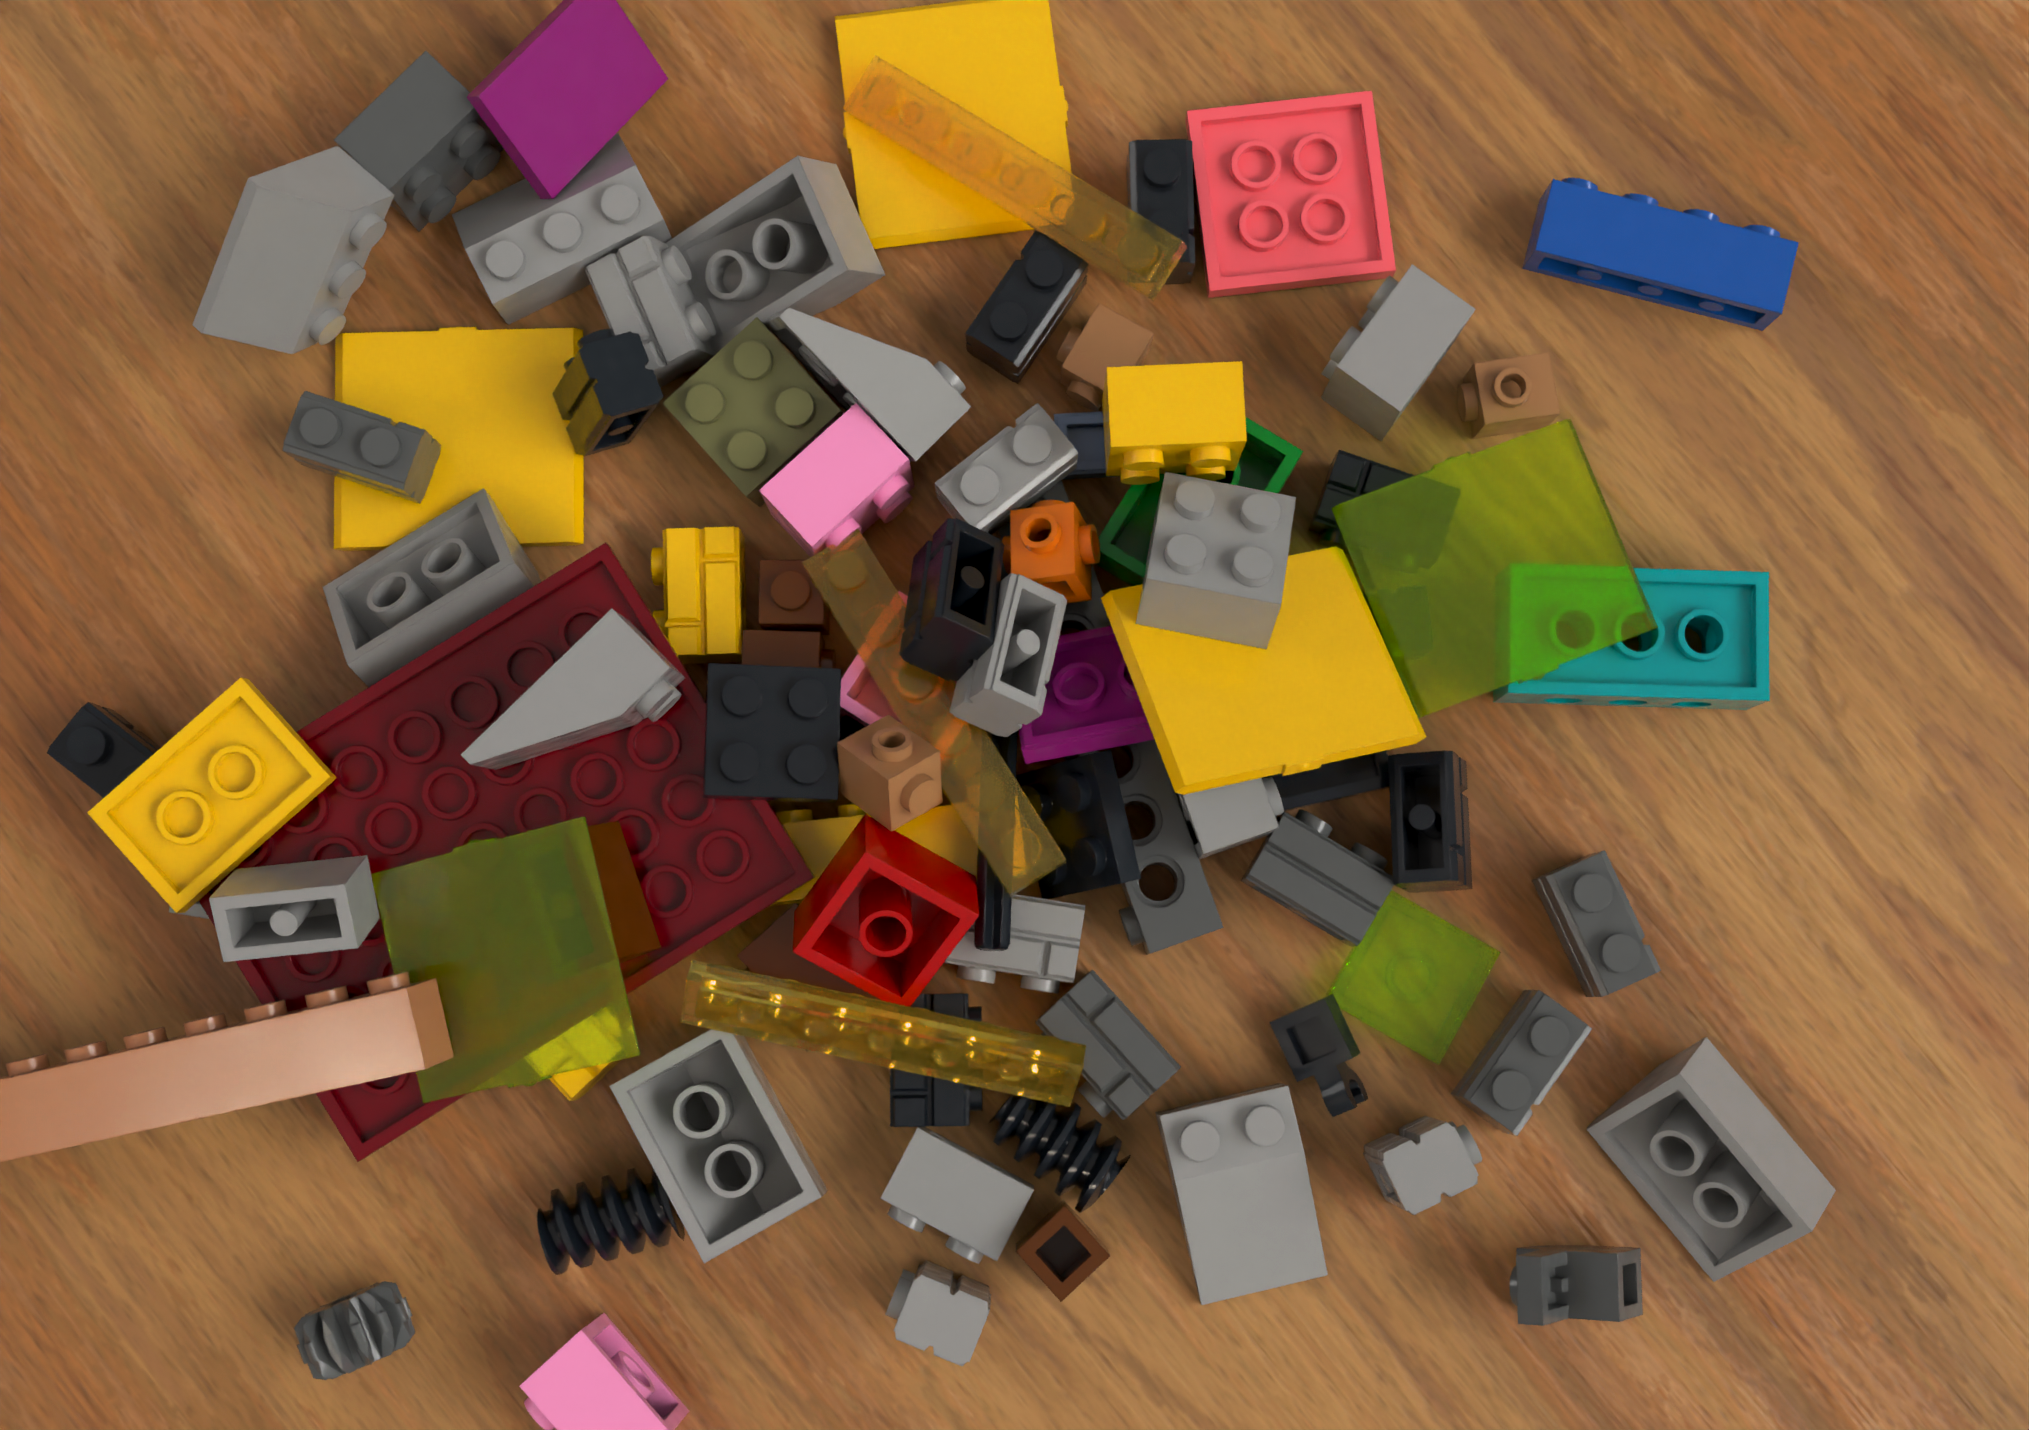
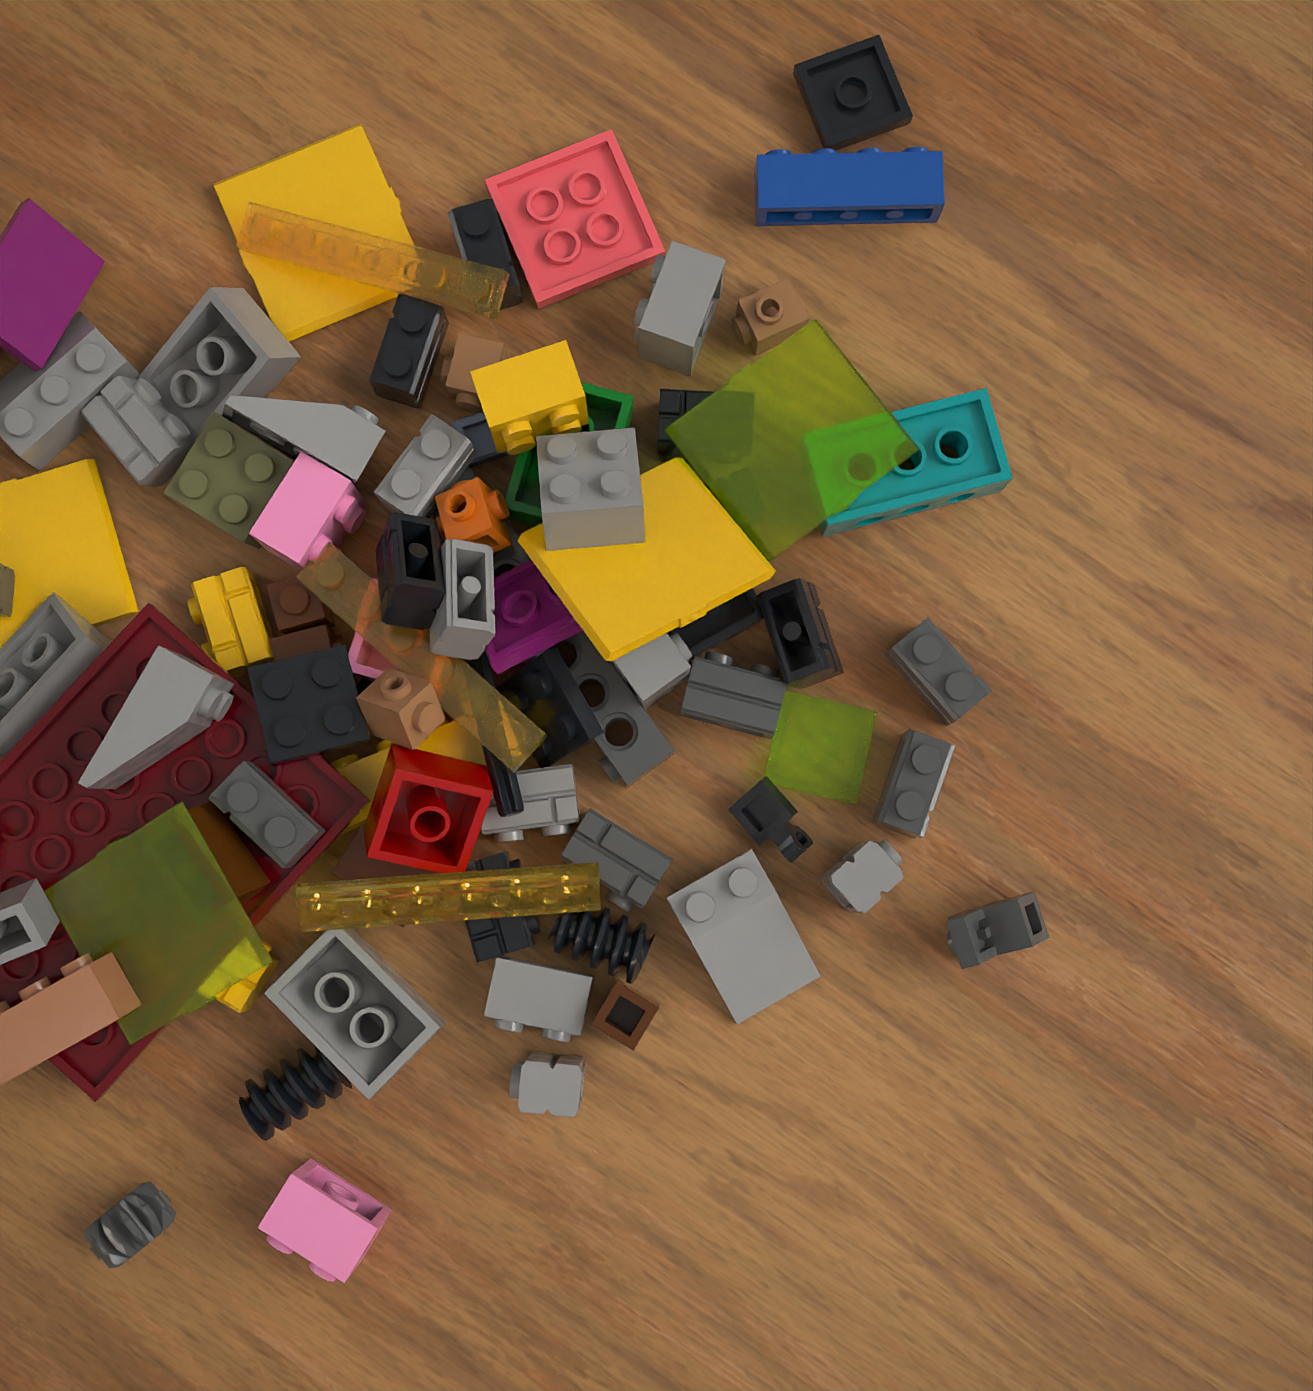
camera: 20 degrees left, 0 degrees up
black brick [552,329,664,457] -> none
light grey slope [1586,1037,1836,1282] -> none
none -> dark grey brick [208,761,326,868]
none -> black plate [793,35,913,151]

